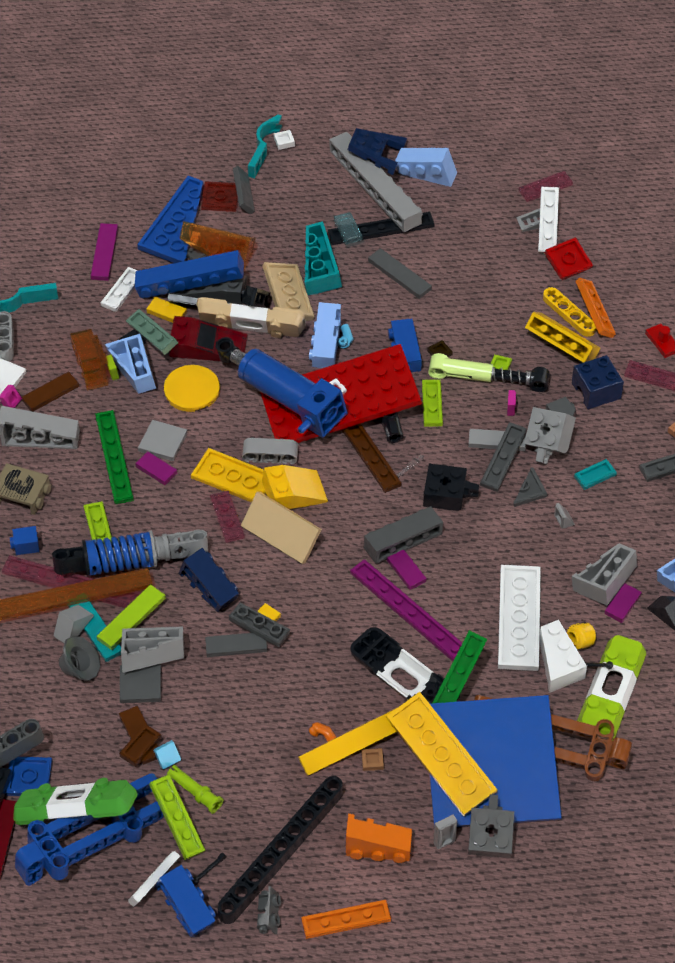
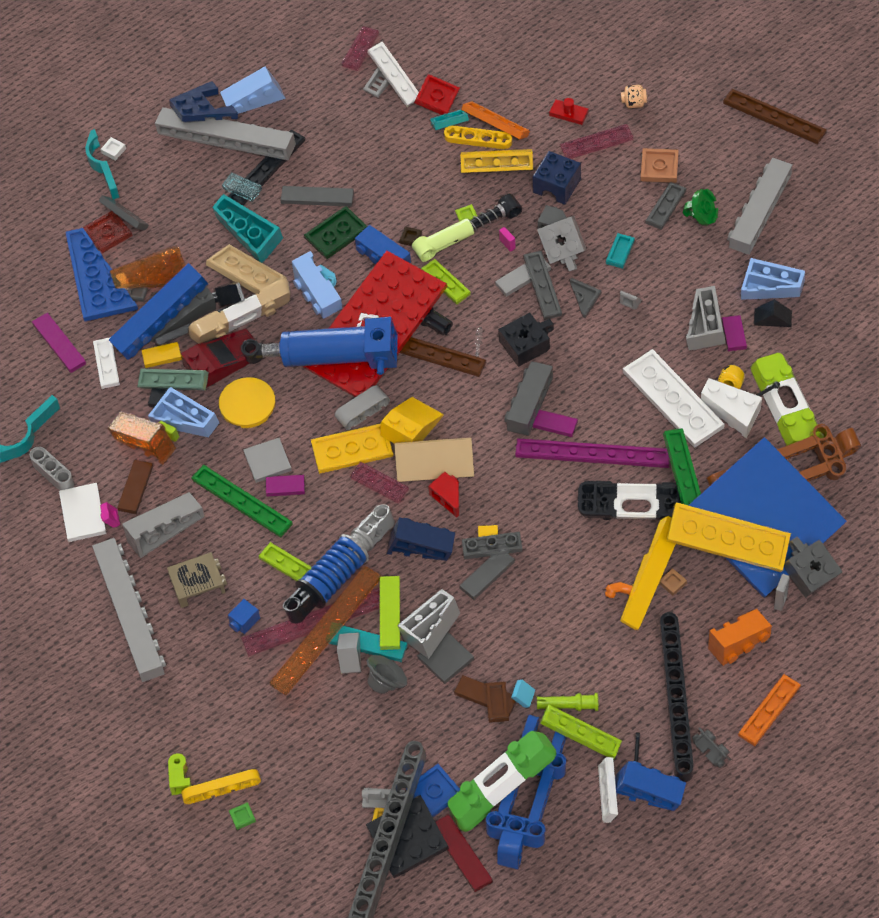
camera: 35 degrees left, 5 degrees up
none -> dark green tile [304,206,368,259]
none -> red slope [429,472,459,518]
none -> teal tile [430,110,469,130]

